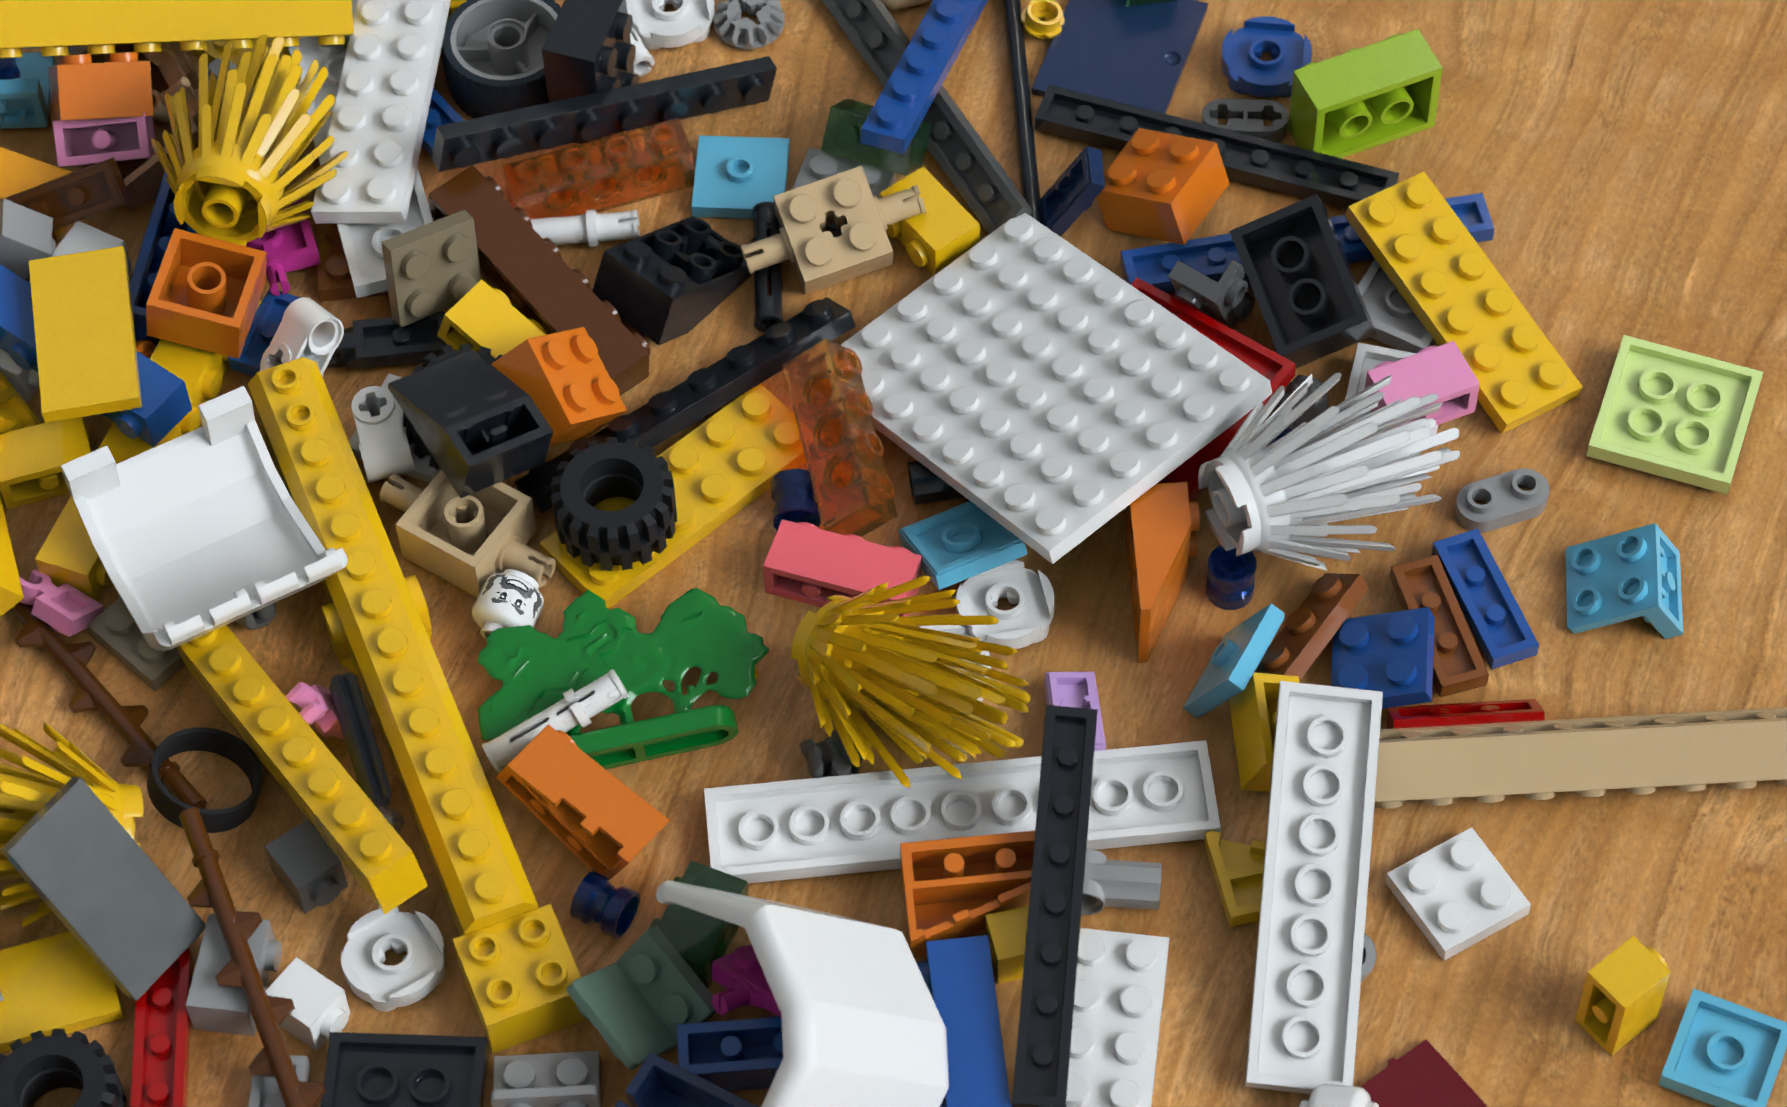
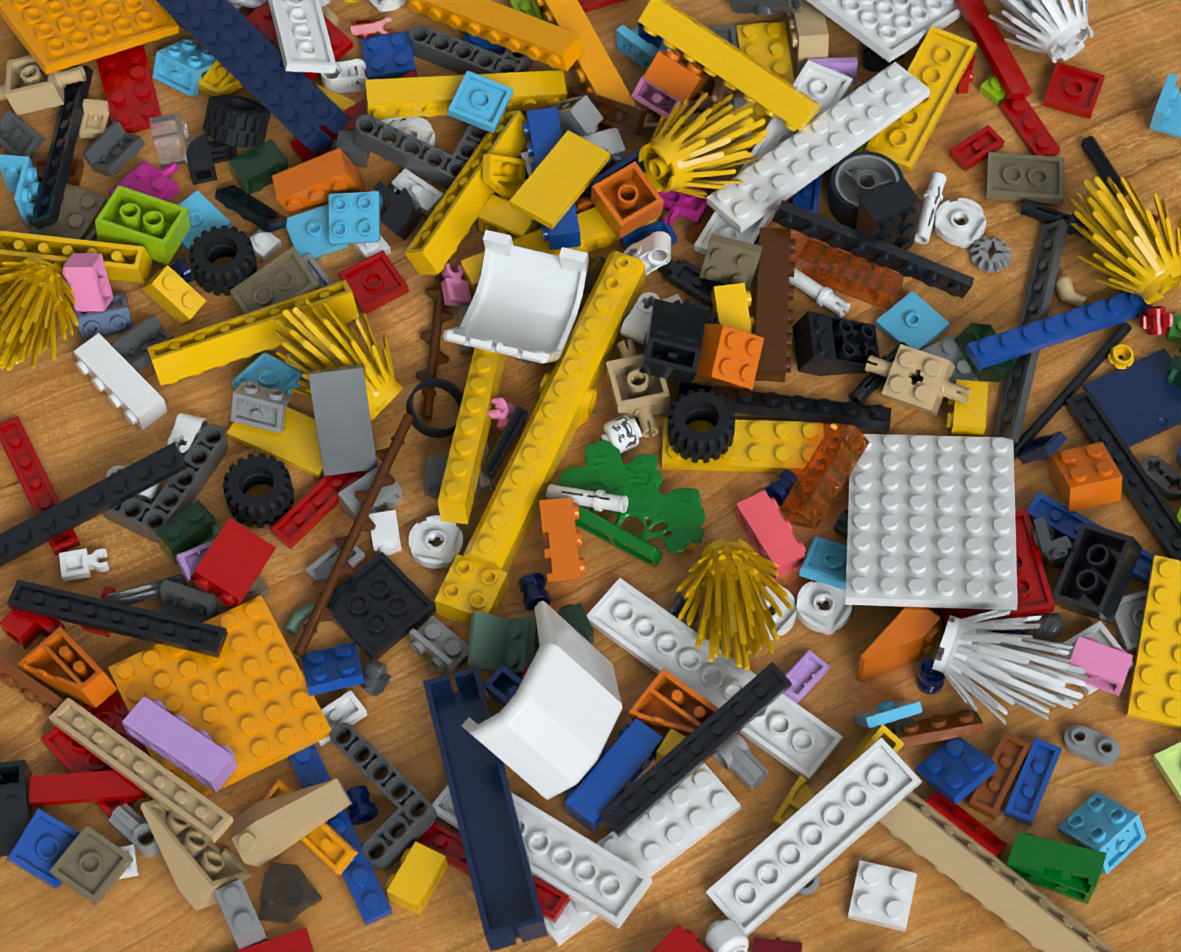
camera: 45 degrees right, 5 degrees up
none -> green wedge [1006,832,1107,904]

